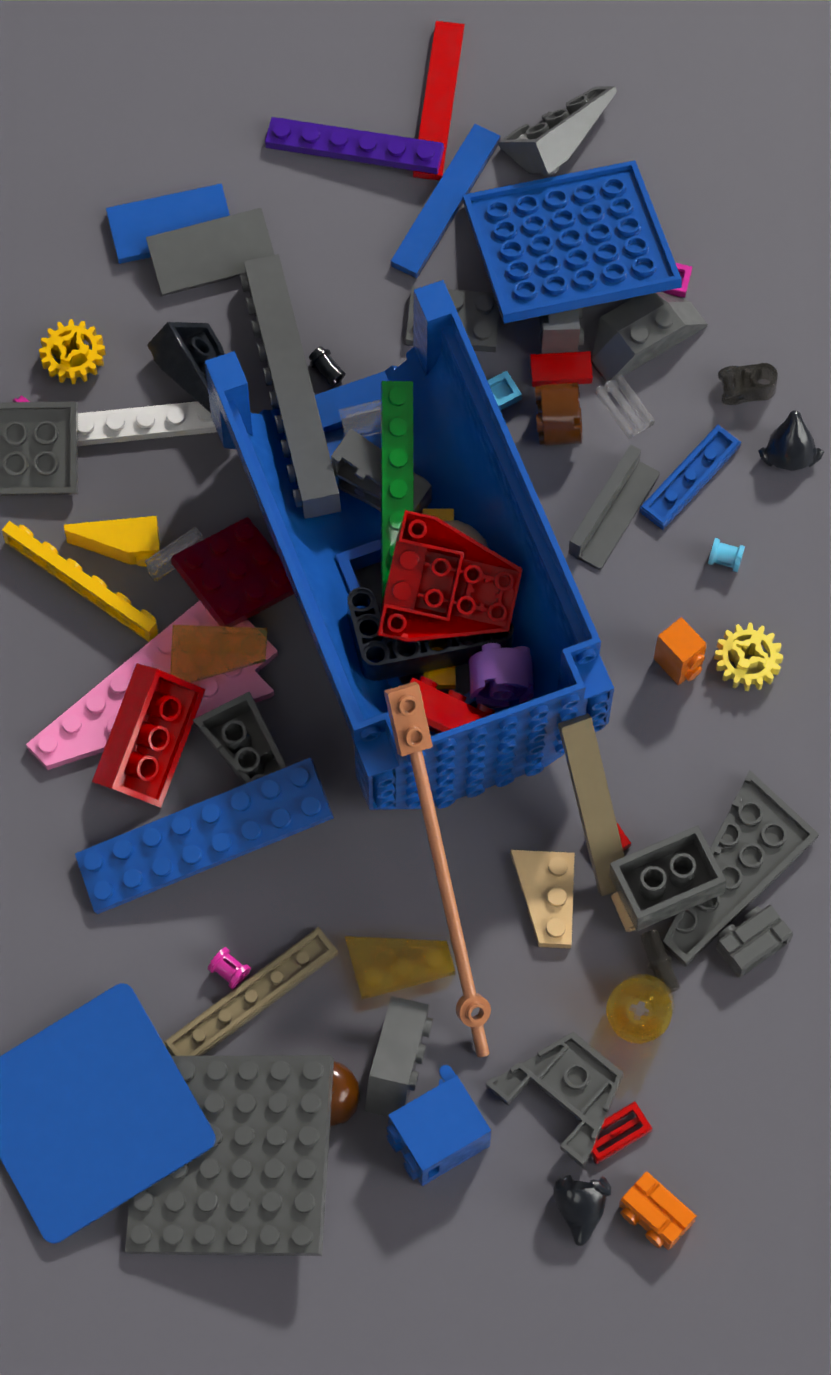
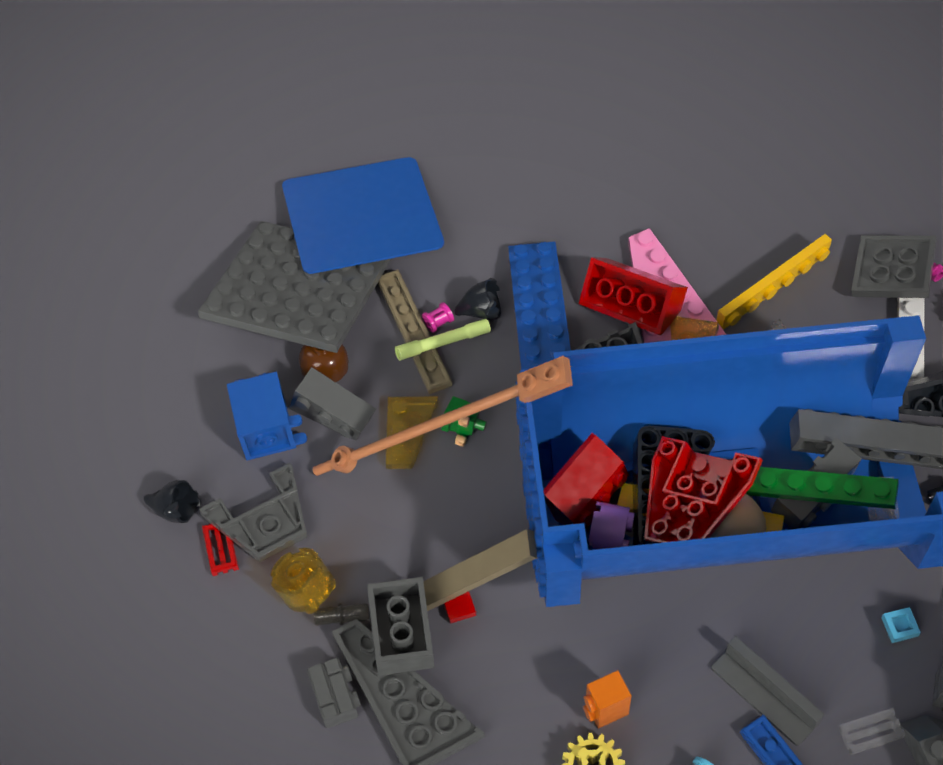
camera: 110 degrees right, 10 degrees down
yellow slope [64,516,162,567] -> none
tan wing [510,850,575,948] -> none
red tile [530,351,593,387] -> none
reddish brown brick [535,382,583,446] -> none
orange brick [619,1171,697,1250] -> none
none -> yellowish green piece [395,319,491,361]
none -> green piece [441,396,487,447]
none -> black hat [454,278,501,319]

